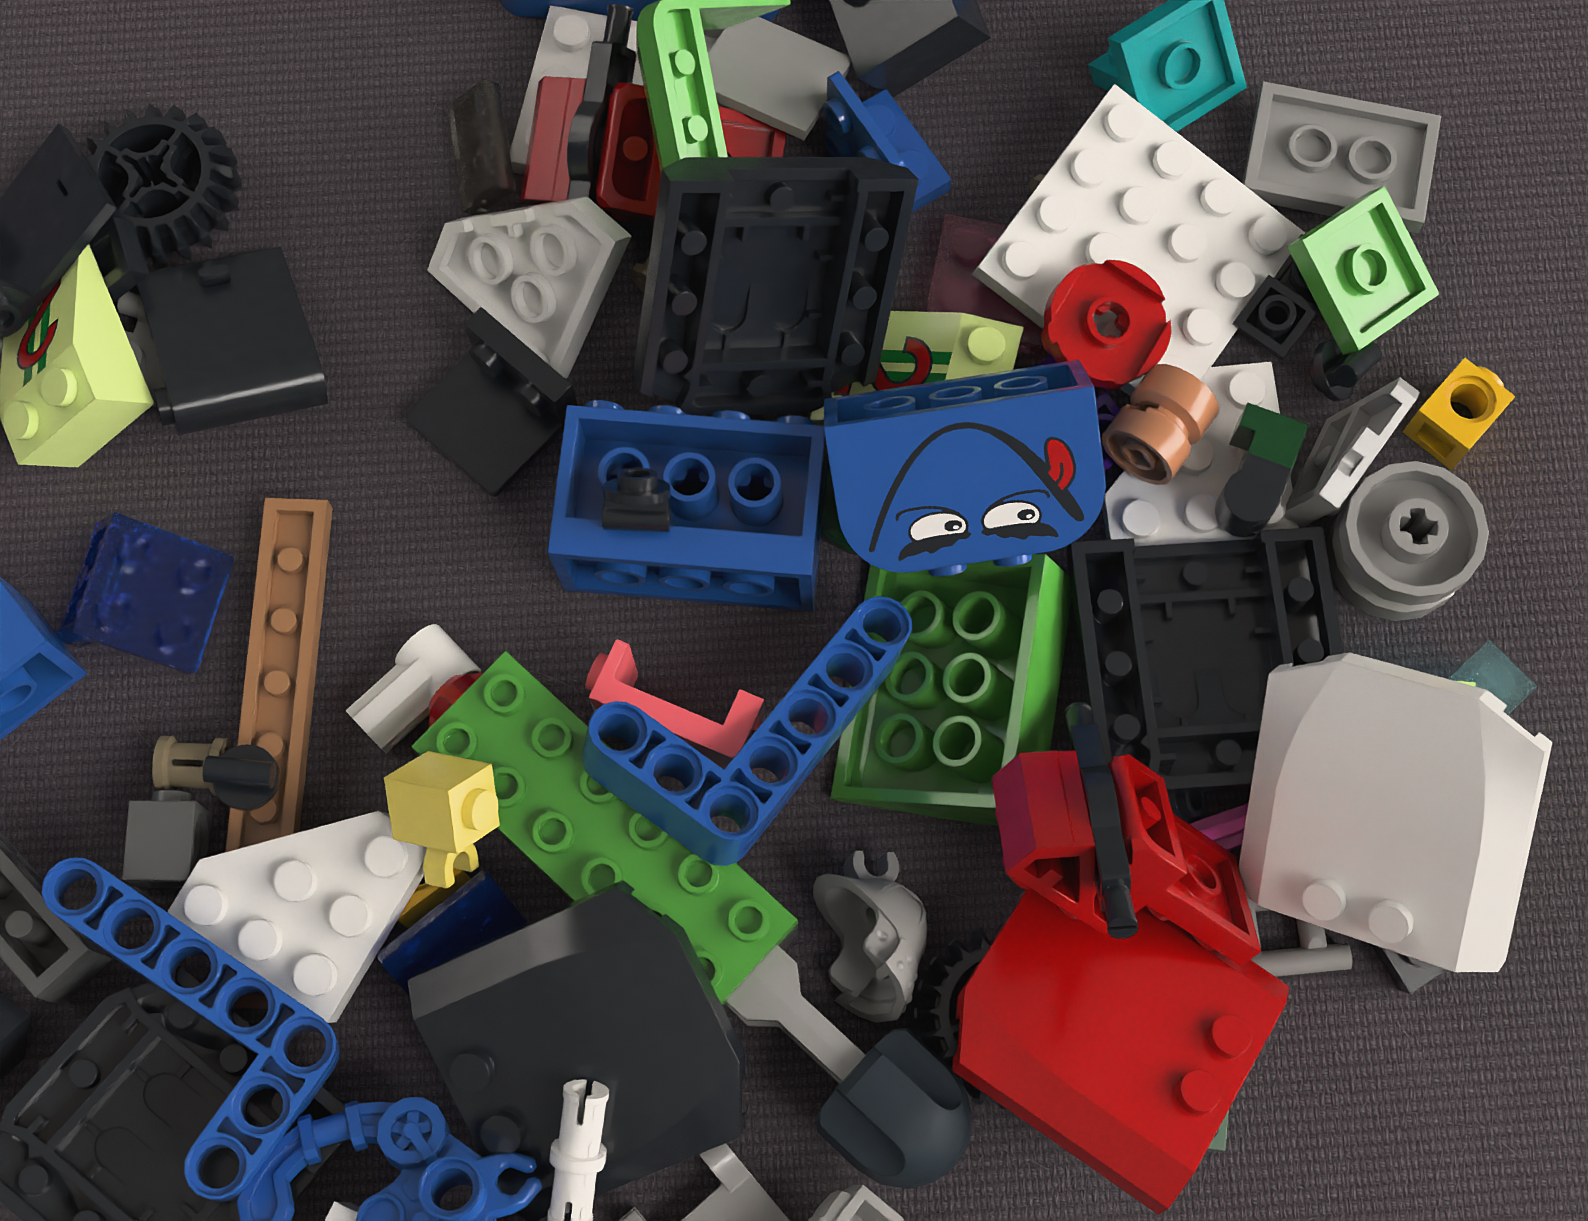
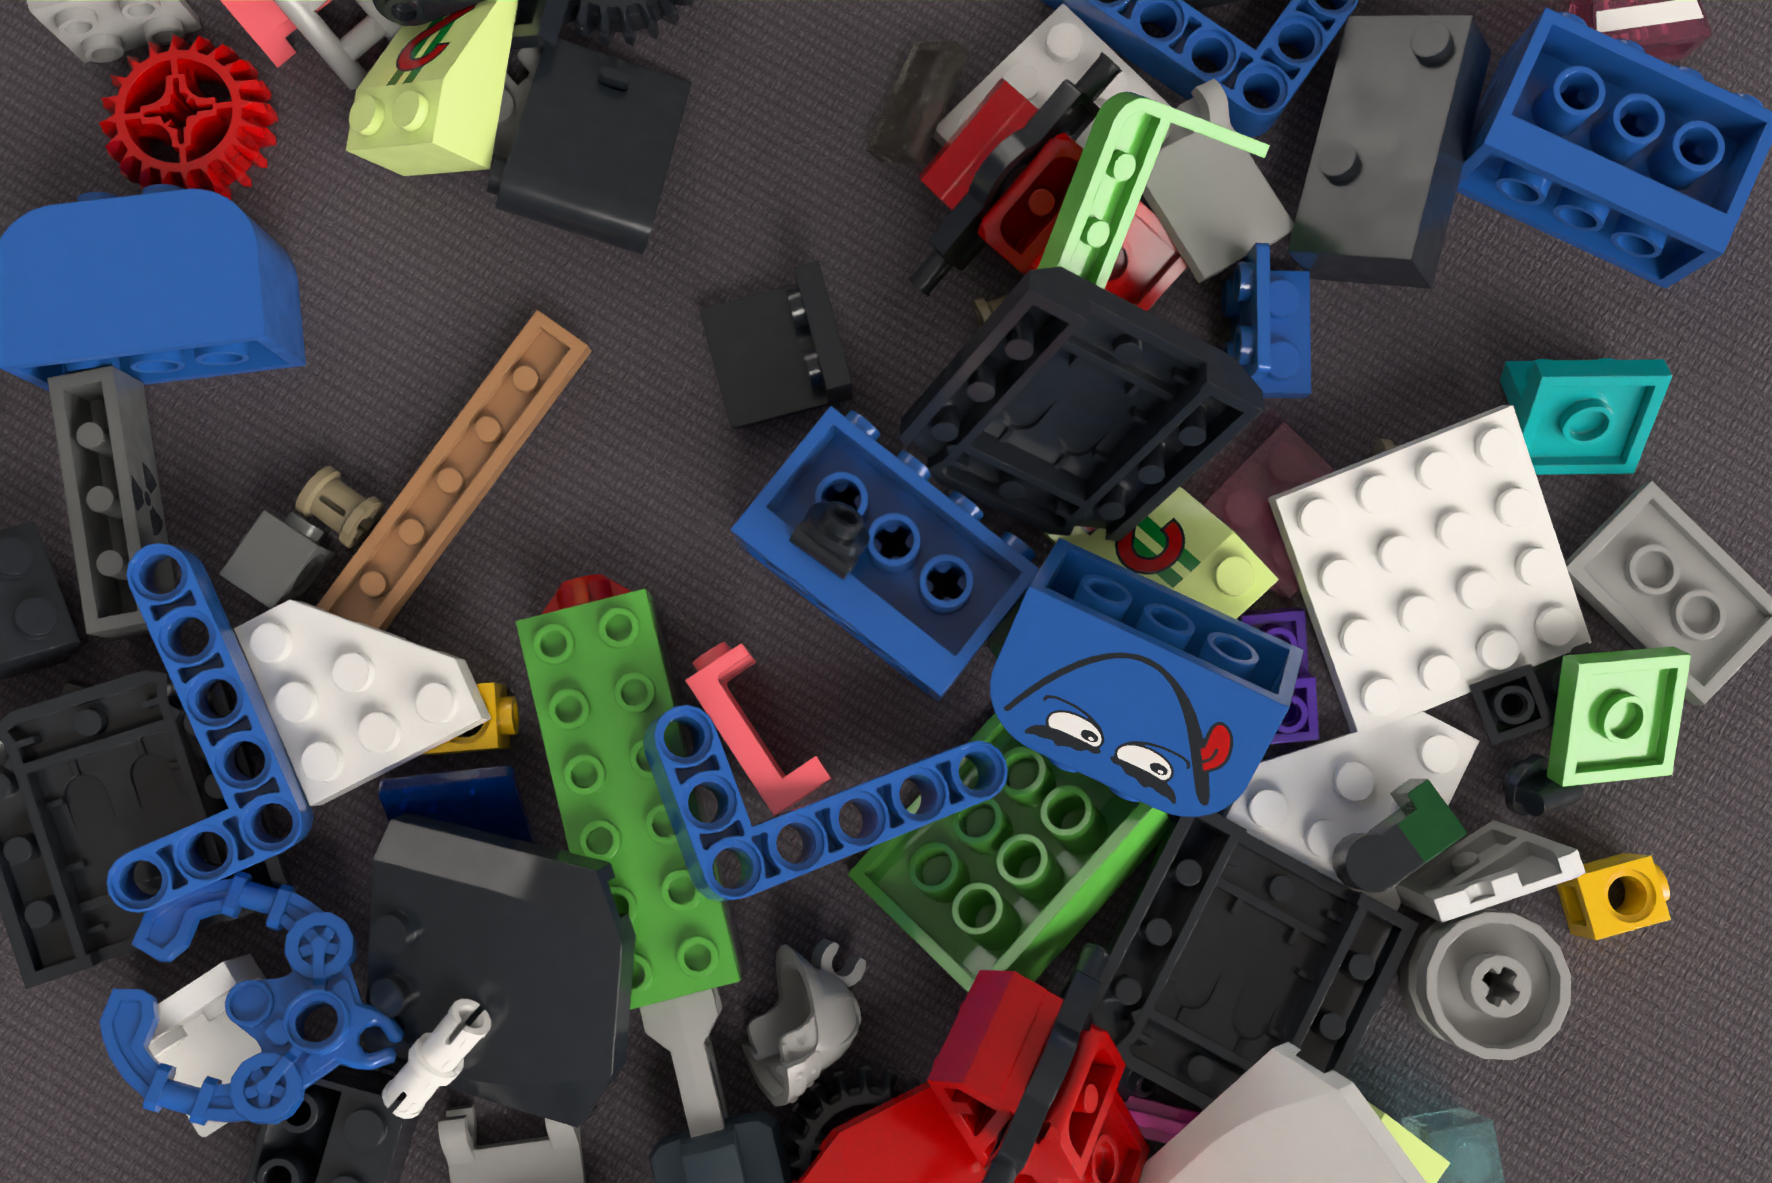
camera: 25 degrees right, 10 degrees up
clear blue bracket [57,512,234,674] -> none
black plate [203,744,281,811] -> none
white piece [346,624,481,753] -> none
light yellow brick [384,751,500,889] -> none
white plate [427,196,631,379] -> none
red plate [1041,260,1172,390] -> none
nougat wheel [1102,364,1219,485] -> none

